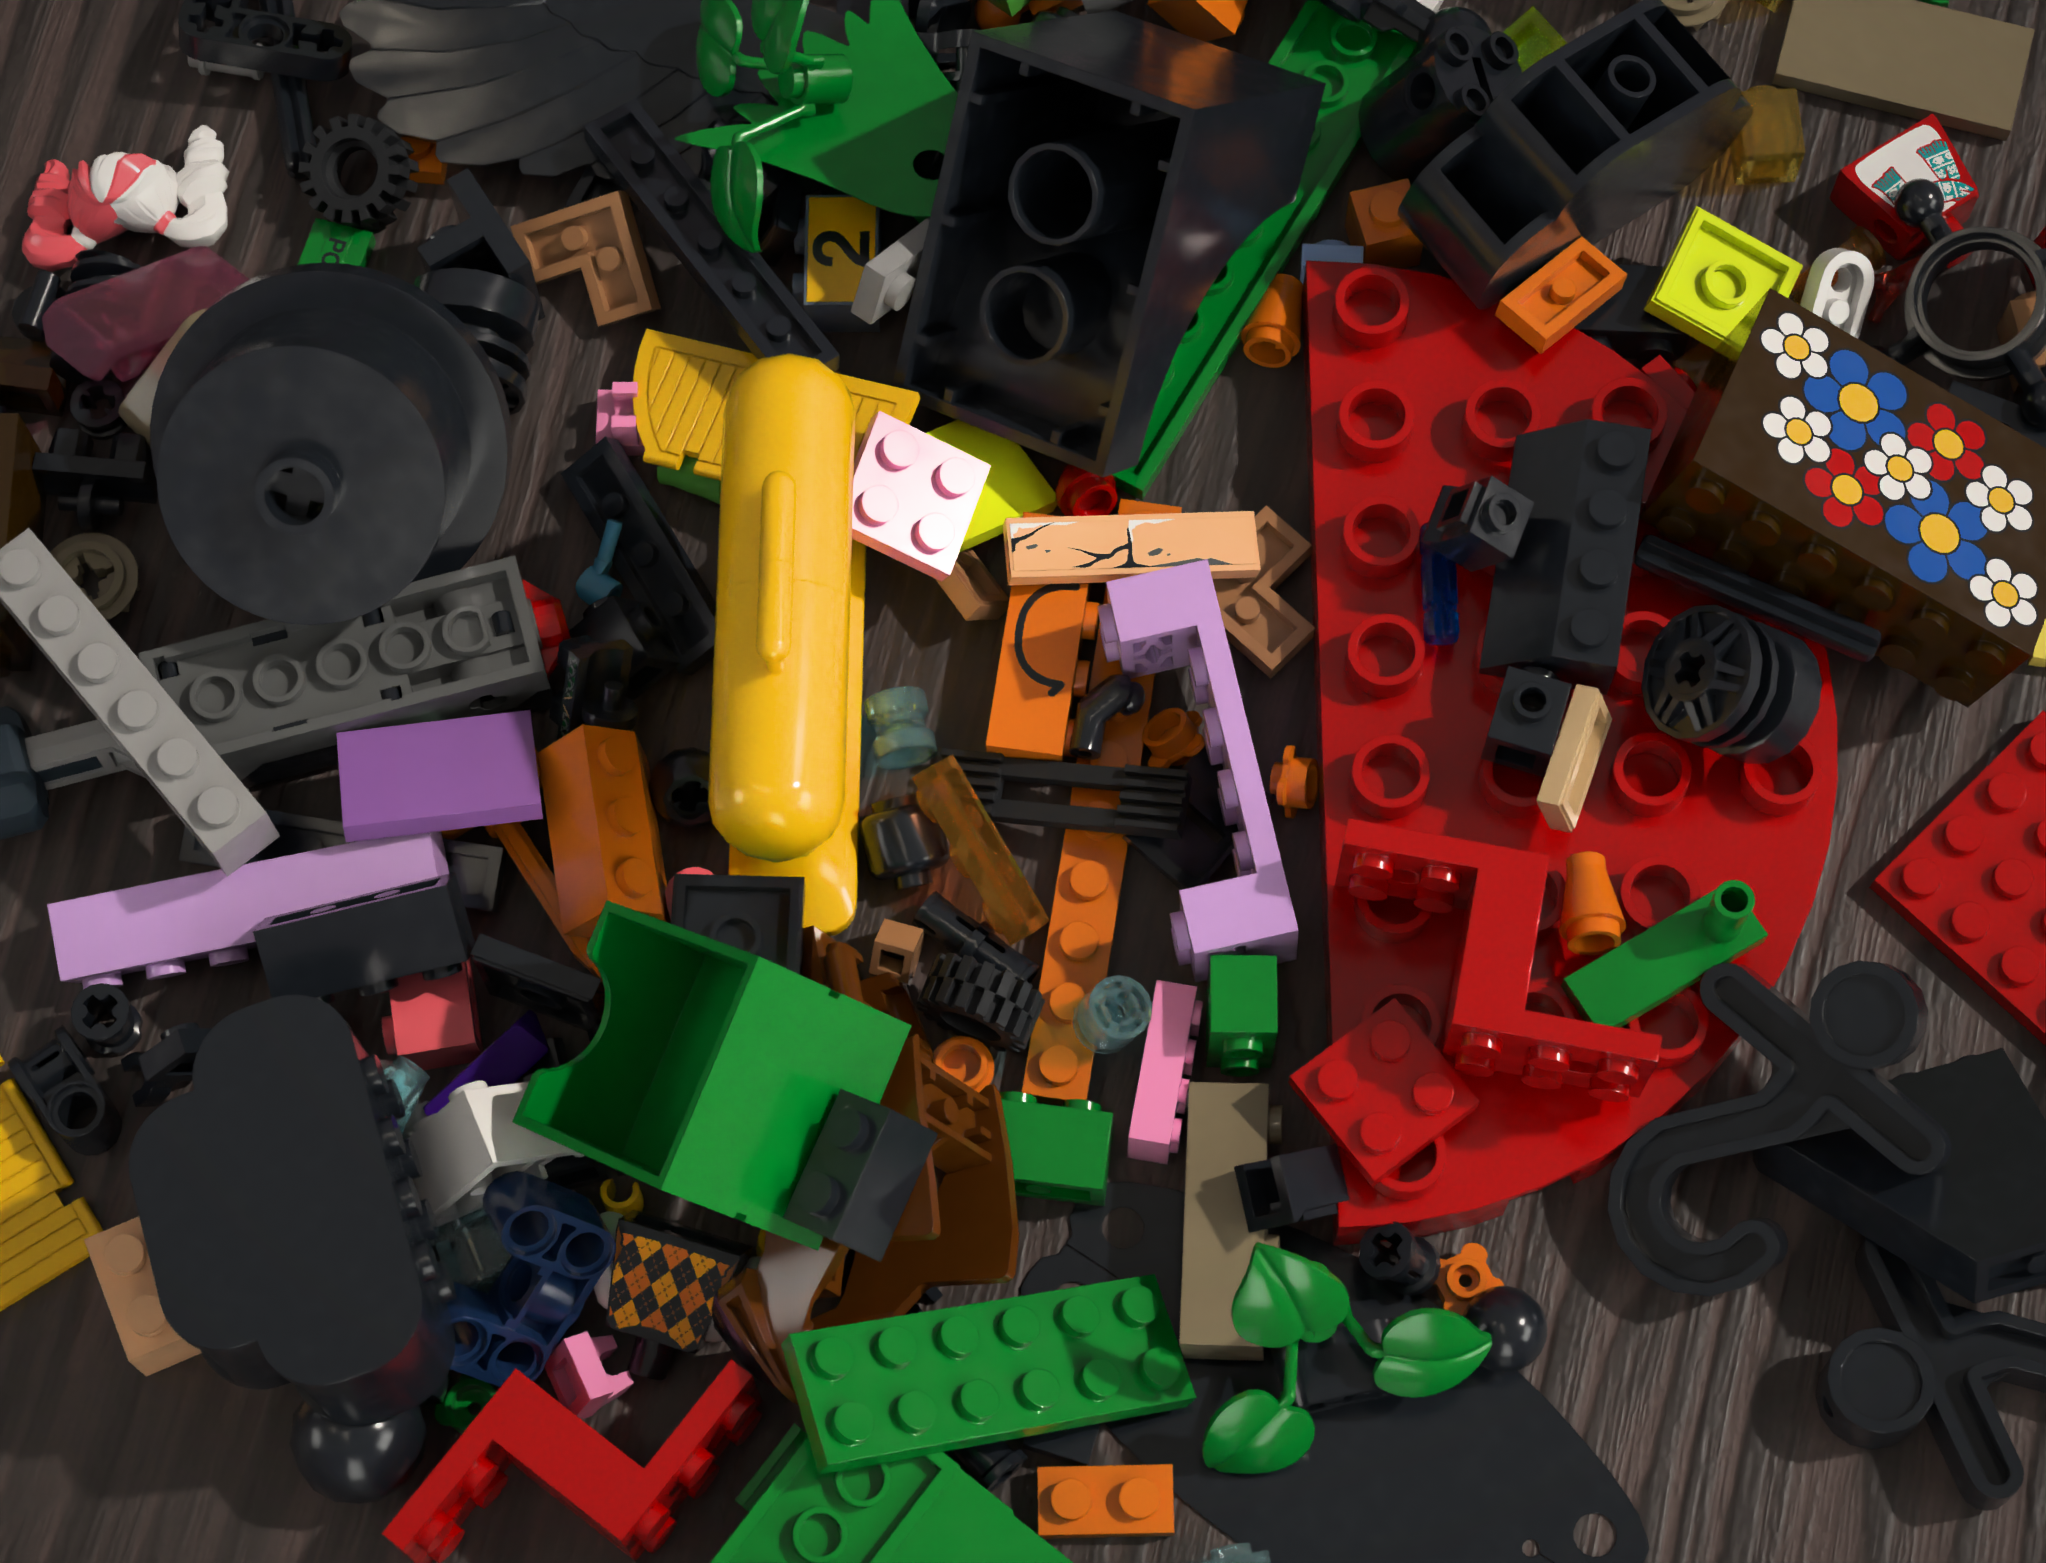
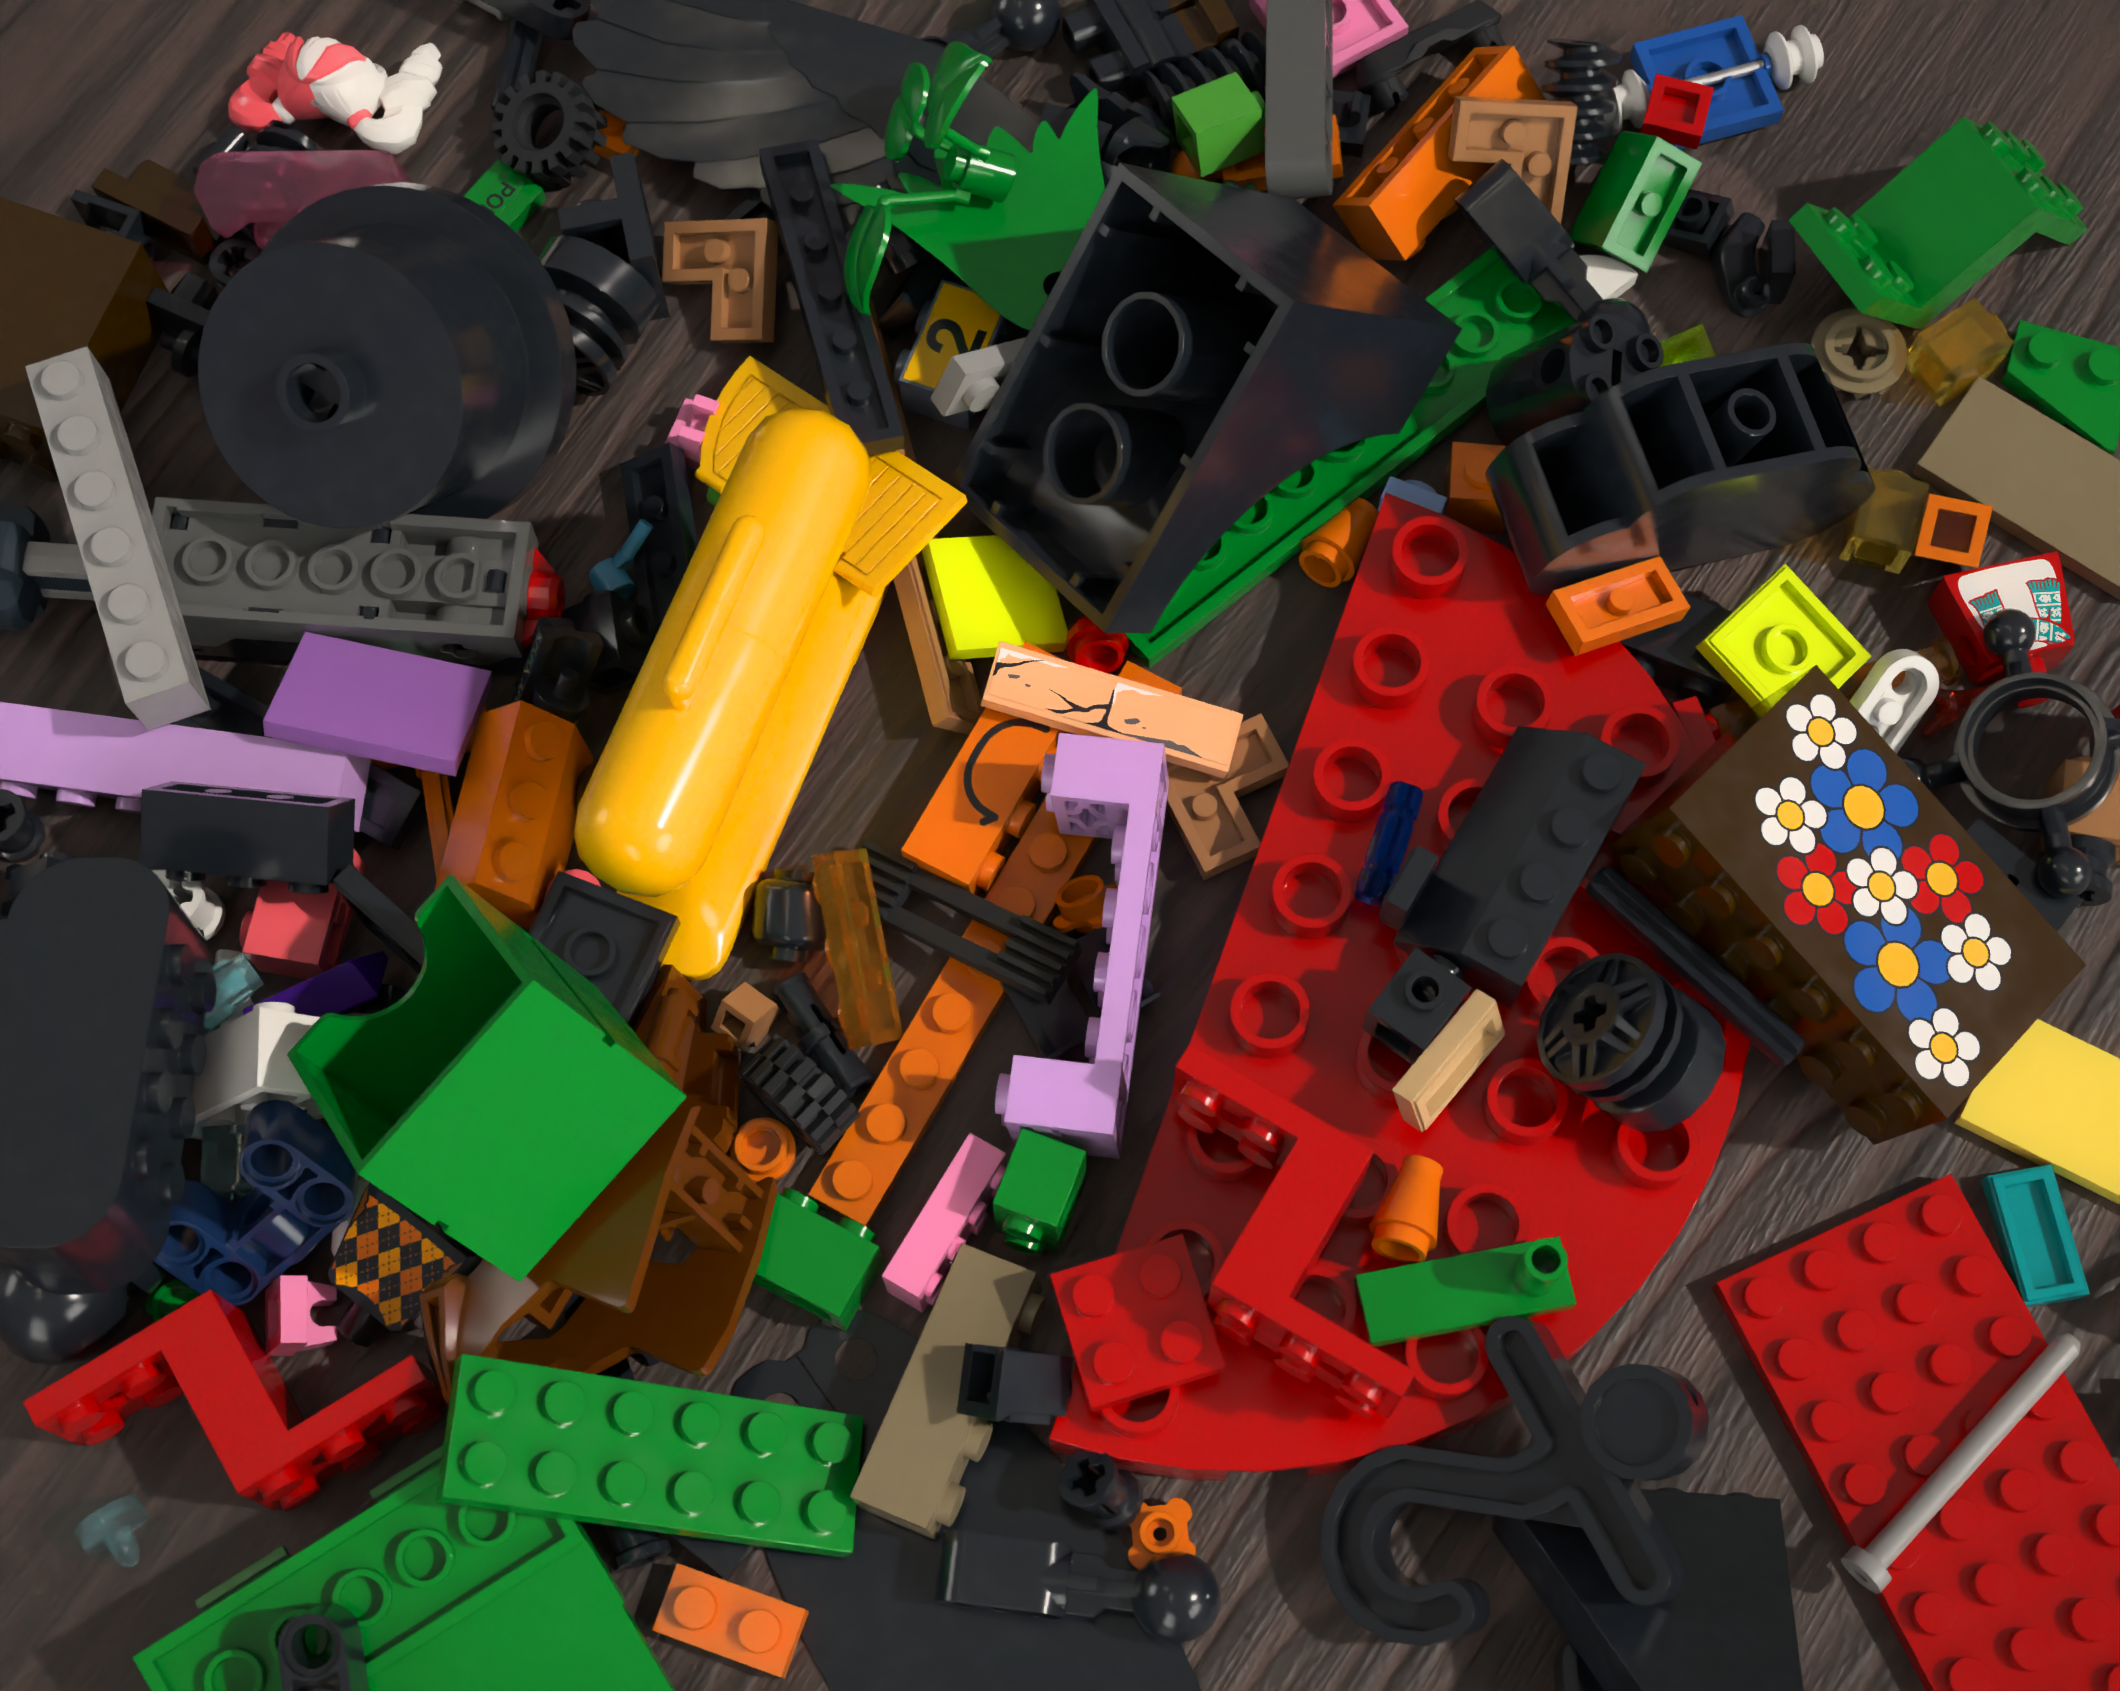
camera: 20 degrees right, 0 degrees up
dark tan gear [50,533,141,623] -> none
black brick [782,1089,938,1262] -> none
plate [852,411,991,582] -> none
clear light blue wheel [864,686,938,770] -> none
black arm [1069,674,1145,760] -> none
clear light blue wheel [1073,975,1152,1054] -> none
green plant [1202,1242,1492,1474] -> none
orange plate [1270,745,1319,818] -> none
black window [1421,476,1535,572] -> none
none -> black tile [1379,846,1439,932]
none -> orange brick [1912,494,1993,568]

